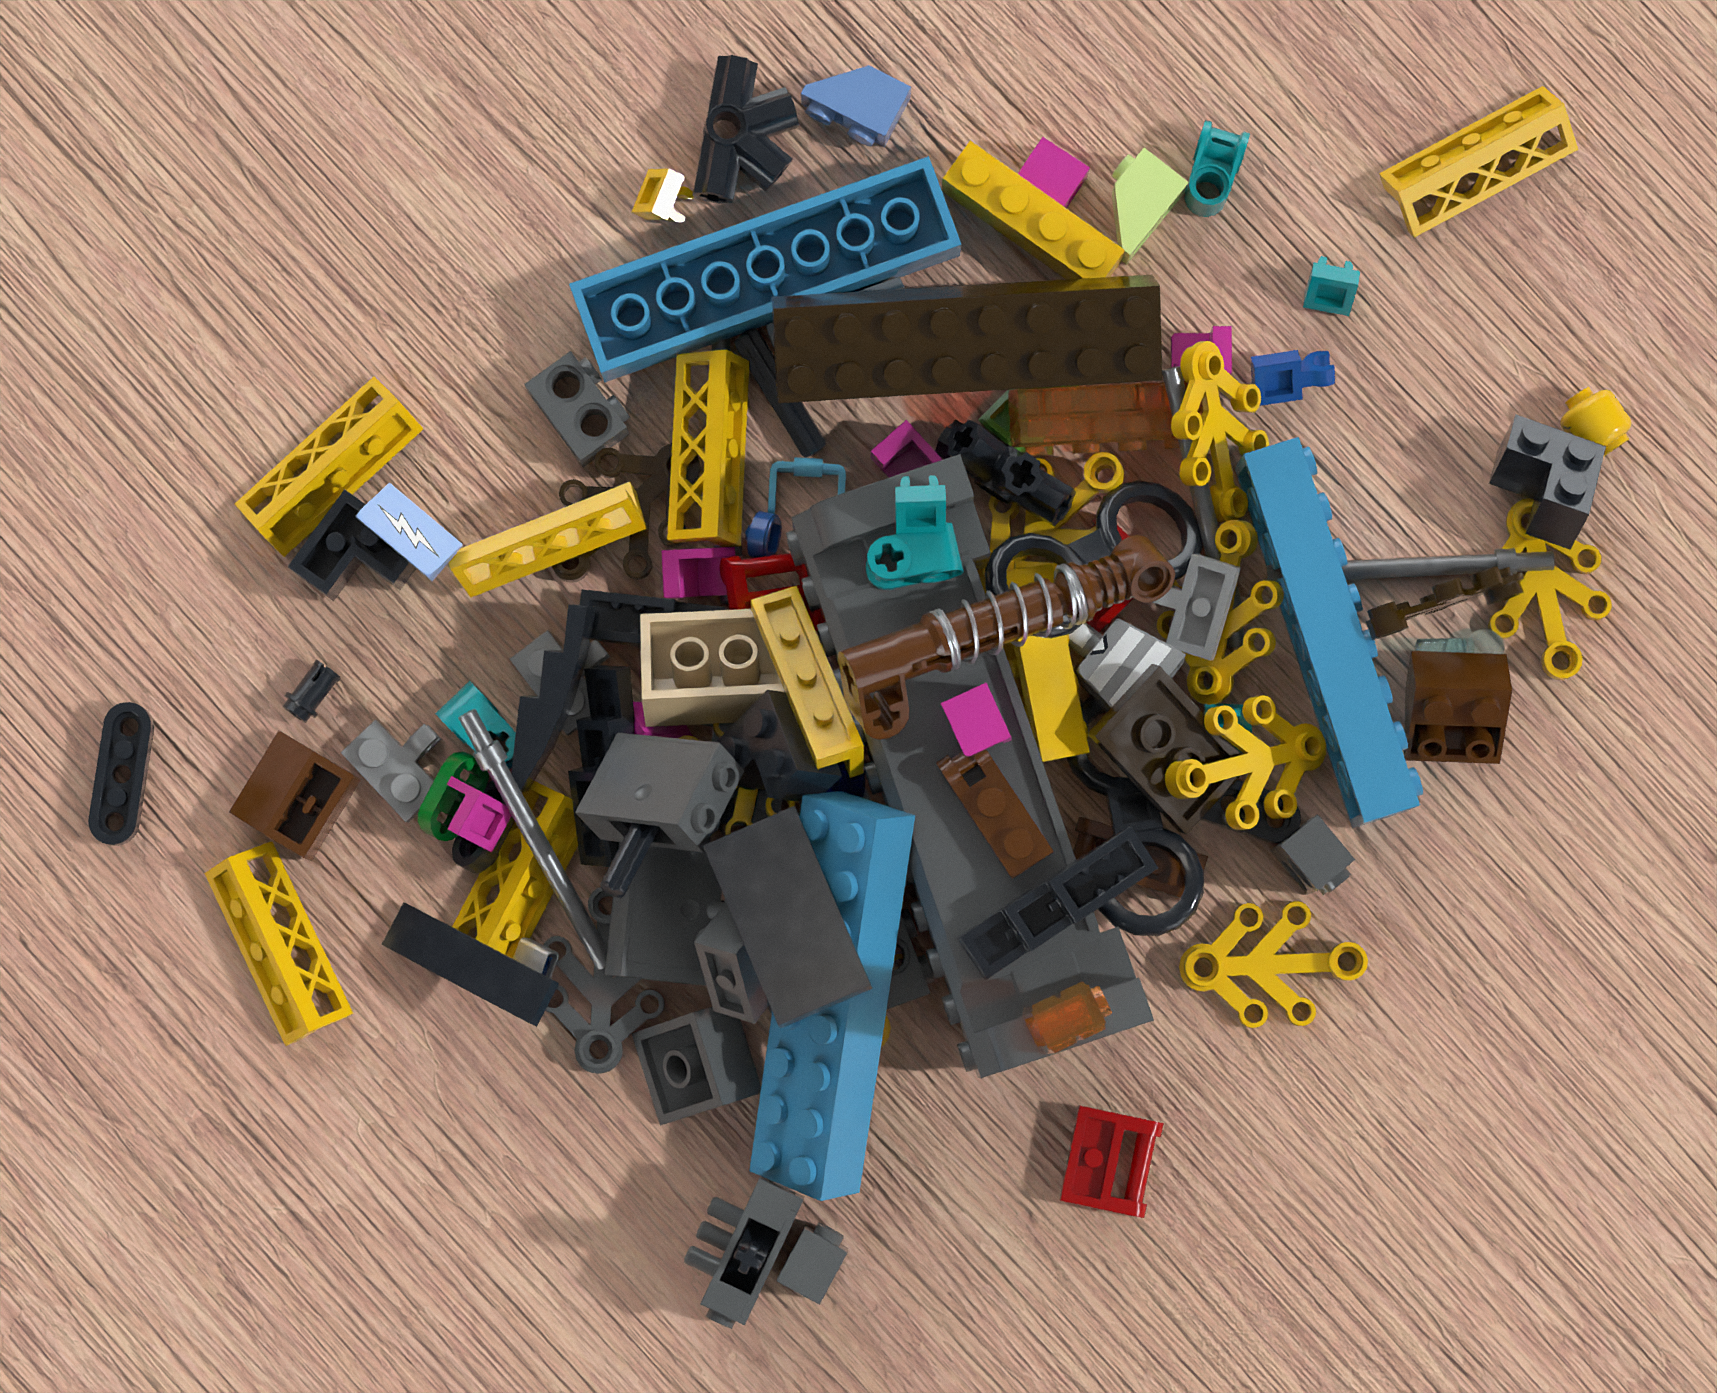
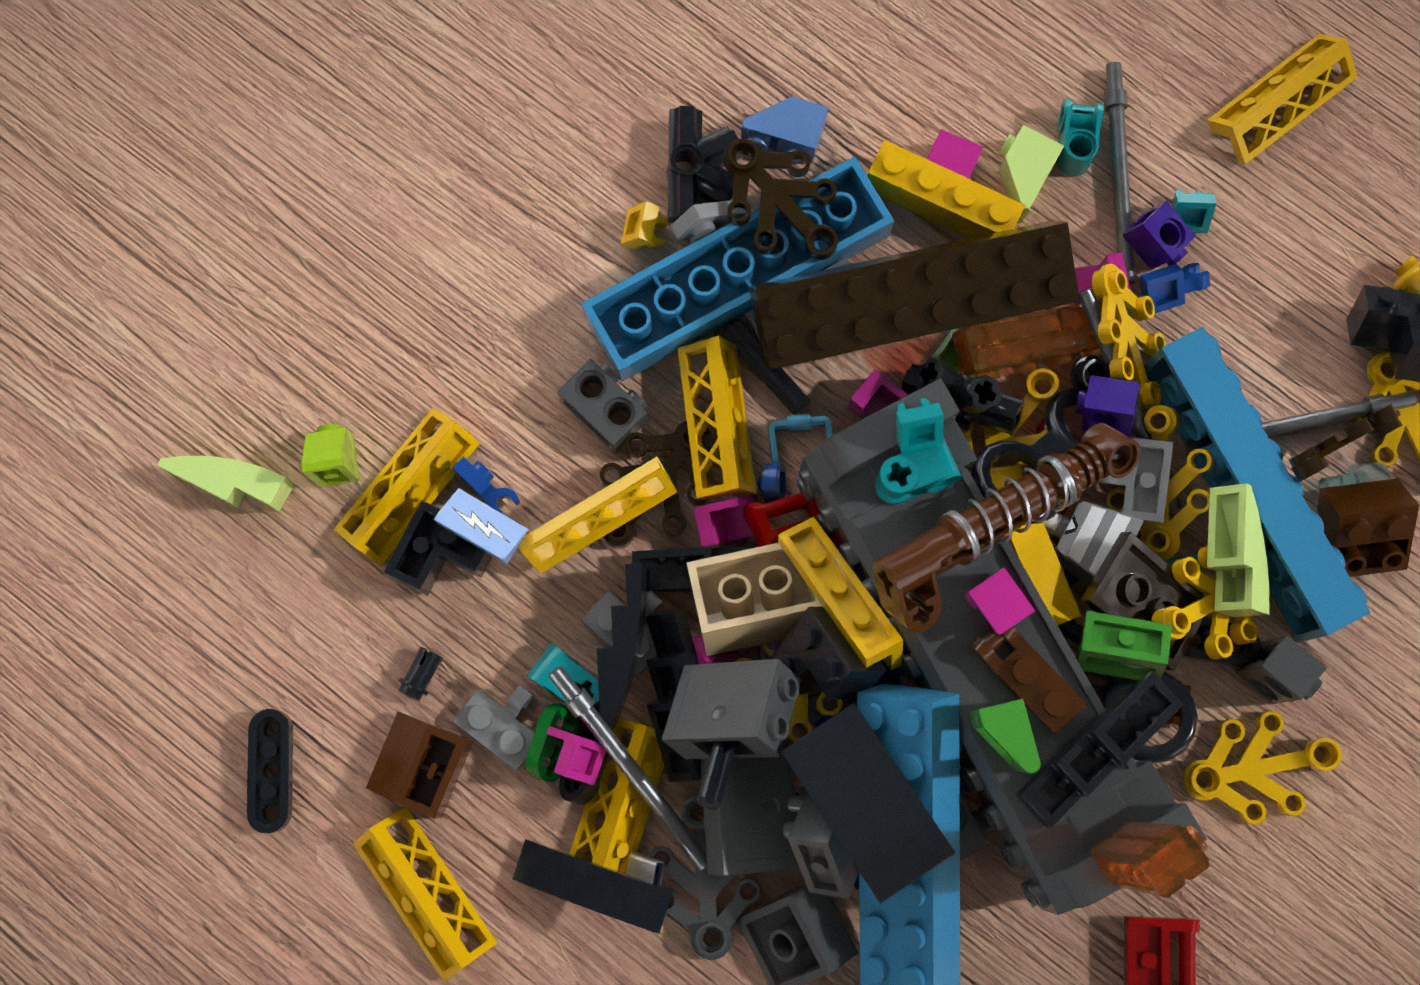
camera: 10 degrees left, 5 degrees down
none -> yellowish green slope [157,456,295,512]
none -> lime slope [301,424,360,487]
none -> blue plate [452,457,520,515]
none -> light grey plate [670,200,752,244]
none -> dark brown plant [724,139,838,260]
none -> bright green tile [969,699,1041,773]
none -> black plate [1070,355,1110,392]
none -> dark purple brick [1076,375,1140,437]
none -> bright green tile [1076,611,1172,681]
none -> flat silver bar [1104,62,1135,285]
none -> dark purple brick [1122,201,1196,270]
none -> yellowish green slope [1207,483,1269,617]

